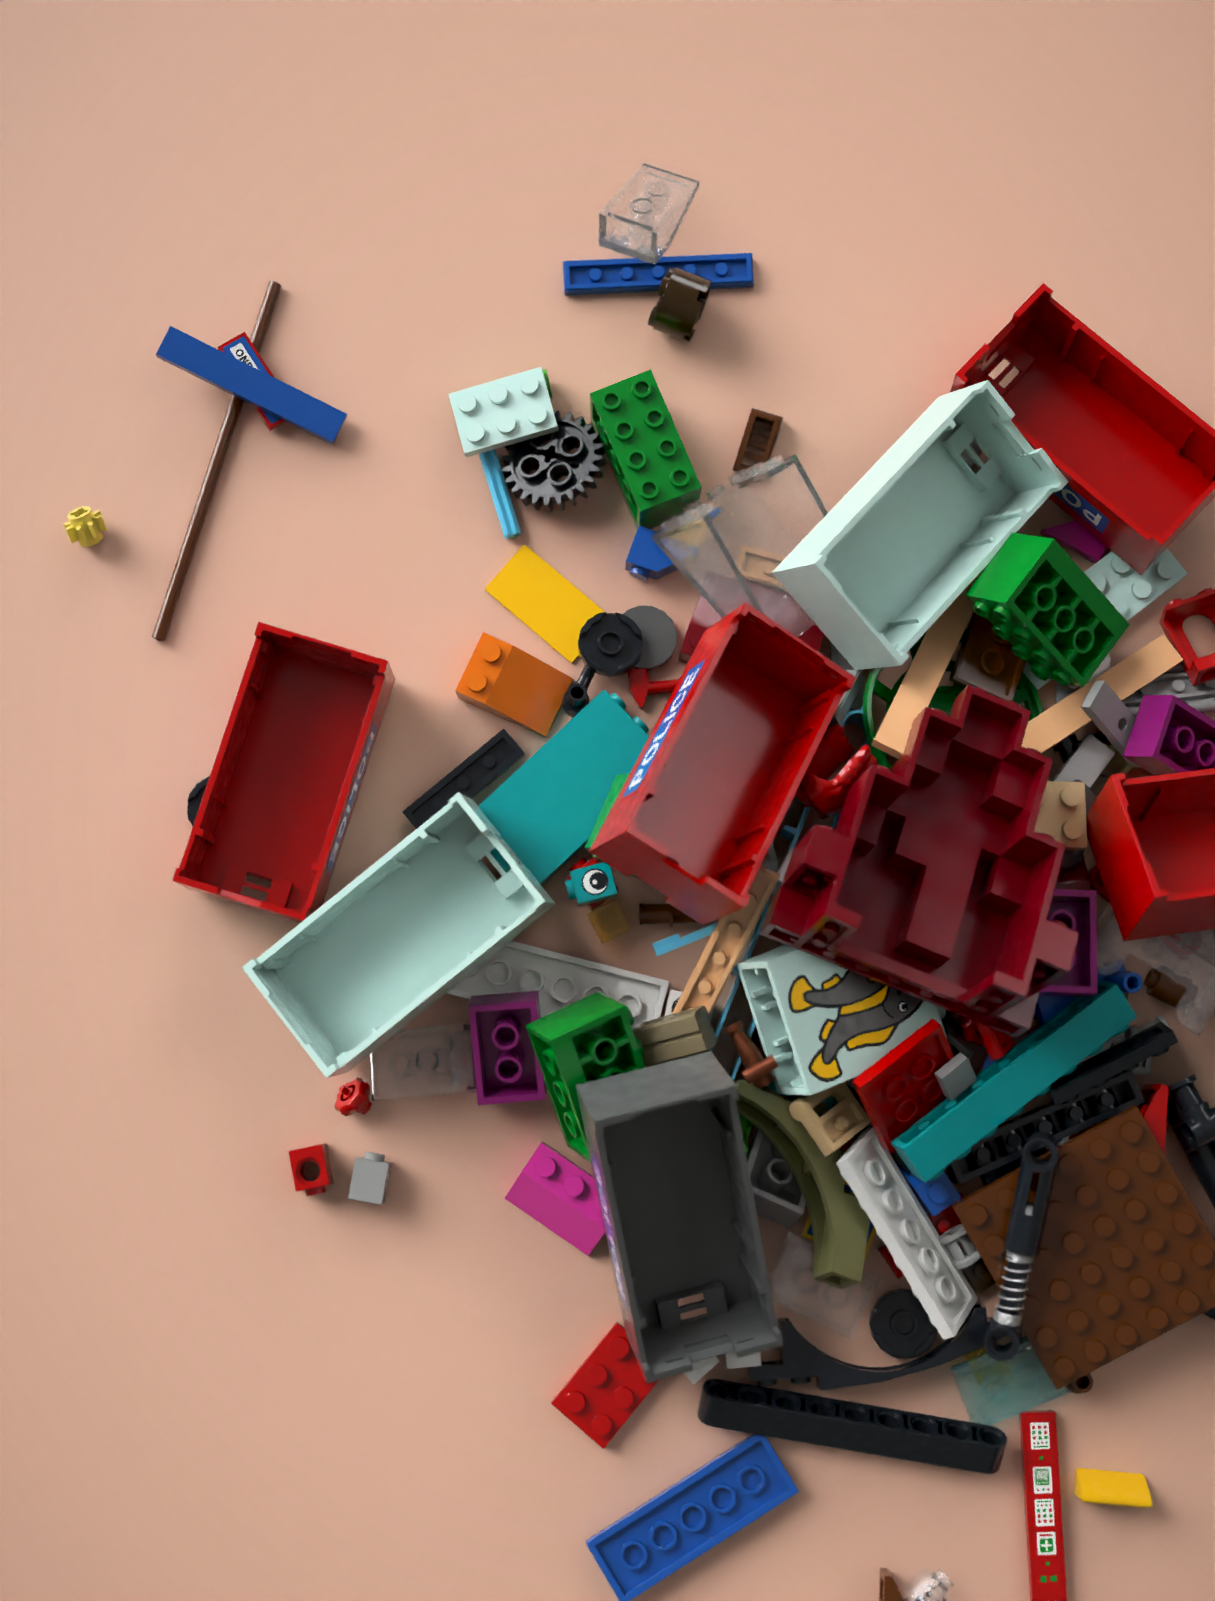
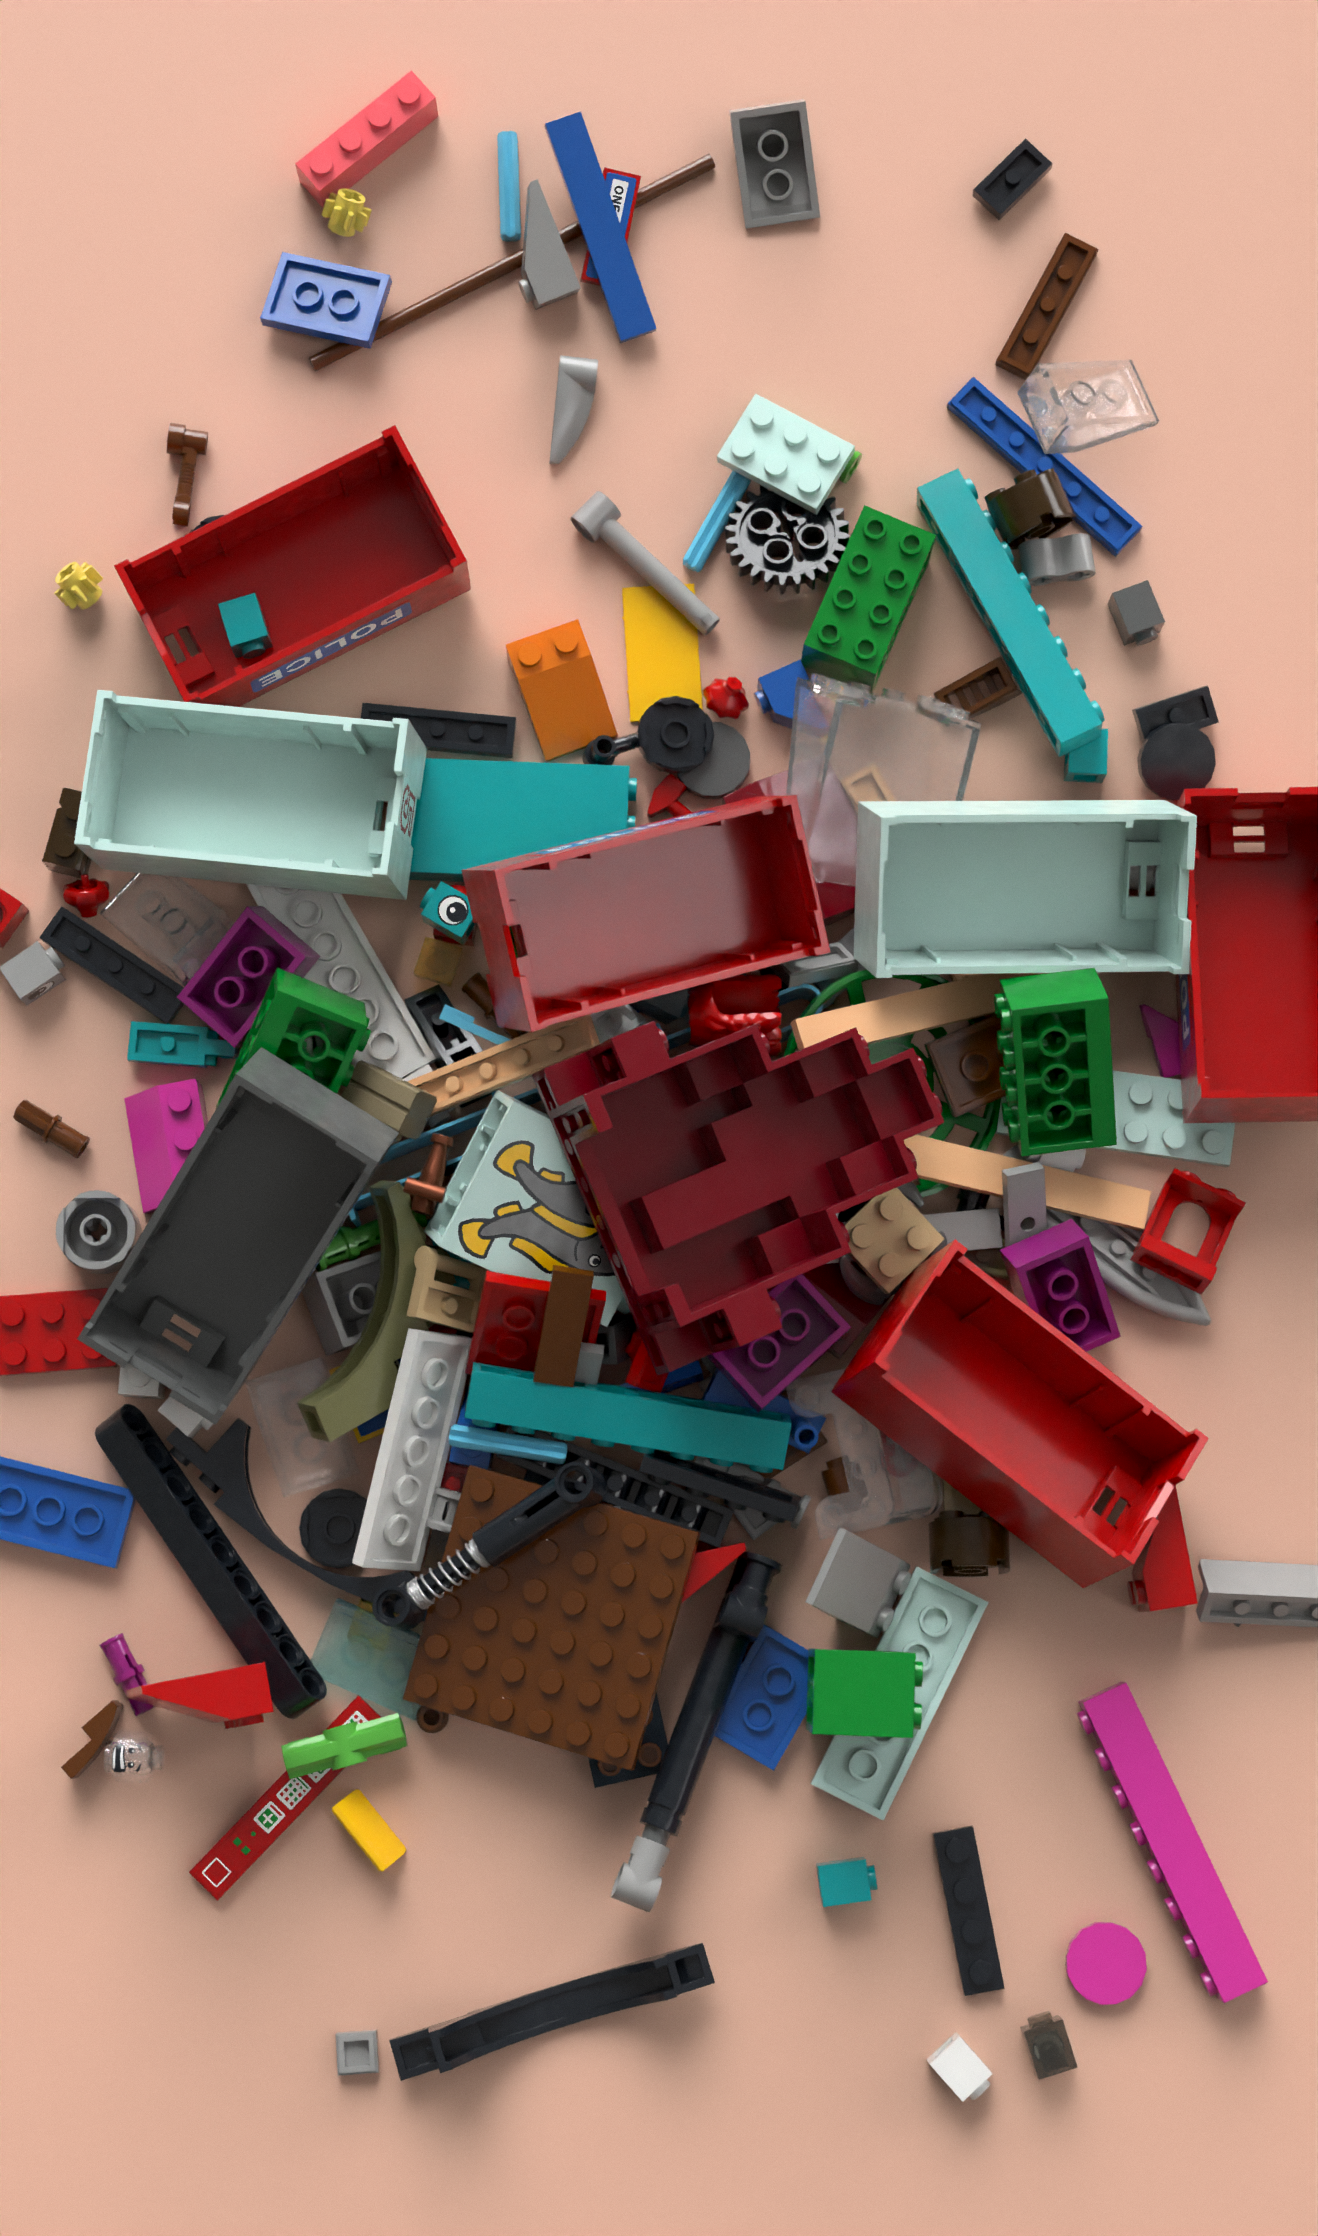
camera: 45 degrees right, 0 degrees up
none -> reddish brown axle [13,1100,90,1159]
none -> black plate [39,906,184,1024]
none -> dark brown brick [42,788,92,879]
none -> light yellow gear [54,562,103,610]
none -> light grey brick [56,1190,142,1274]
none -> magenta pin [99,1633,156,1716]
none -> red slope [126,1662,274,1729]
none -> teal hinge [127,1021,239,1068]
none -> reddish brown brick [167,423,208,526]
none -> teal brick [218,593,273,659]
none -> plate [260,252,392,349]
none -> bright green piece [281,1713,408,1779]
none -> coral brick [295,70,438,208]
none -> black slope [404,984,491,1108]
none -> medium azure axle [448,1424,568,1465]
none -> medium azure axle [497,131,521,242]
none -> light grey slope [519,179,581,310]
none -> reddish brown tile [533,1265,594,1387]
none -> light grey piece [549,355,598,464]
none -> light grey piece [570,491,720,636]
none -> red piece [703,677,749,720]
none -> light grey slope [729,99,820,228]
none -> teal brick [916,468,1105,757]
none -> black plate [972,138,1053,220]
none -> reddish brown tile [995,233,1099,382]
none -> light grey axle [1018,533,1096,586]
none -> teal brick [1064,728,1108,783]
none -> dark grey brick [1107,580,1165,646]
none -> black plate [1132,685,1219,744]
none -> black tile [1137,722,1216,800]

